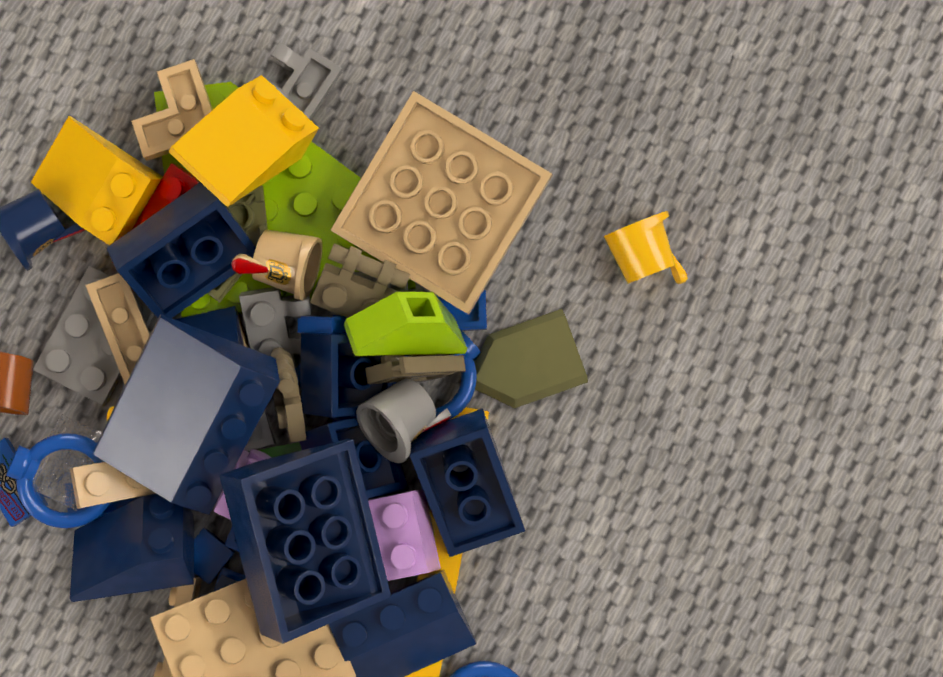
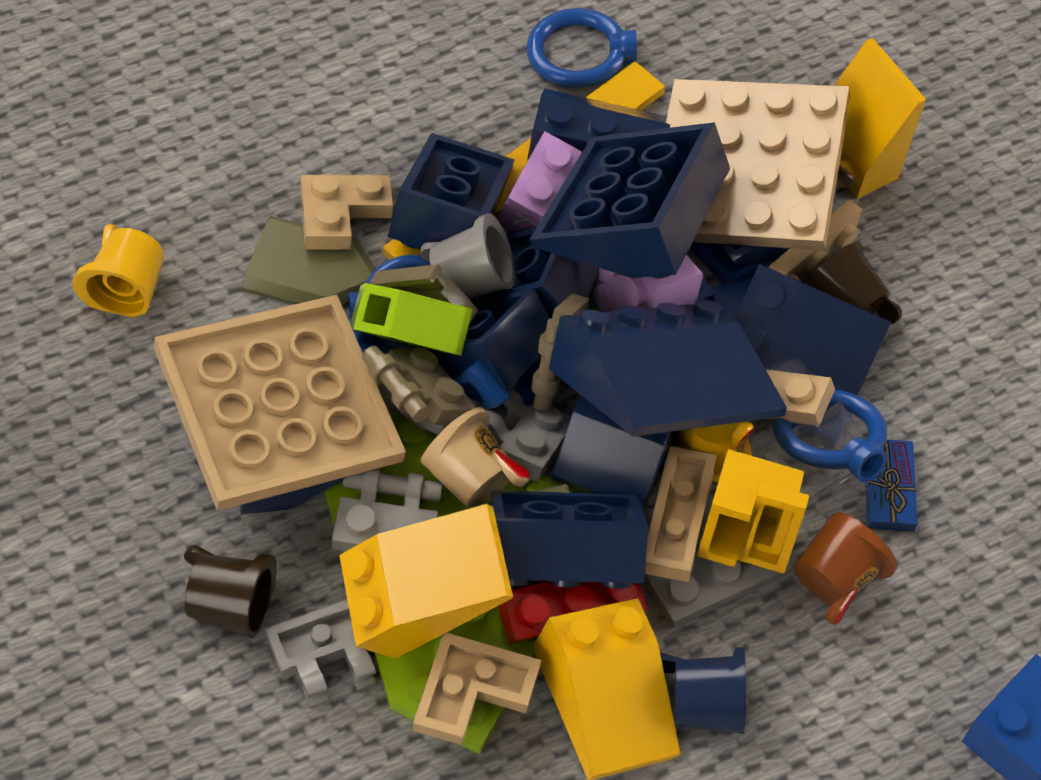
camera: 150 degrees left, 25 degrees down
none -> dark brown hat [184,545,277,638]
none -> tan plate [300,174,393,250]
none -> light grey plate [332,468,443,551]
none -> yellow plate [697,449,809,574]
none -> dark brown hat [804,241,902,324]

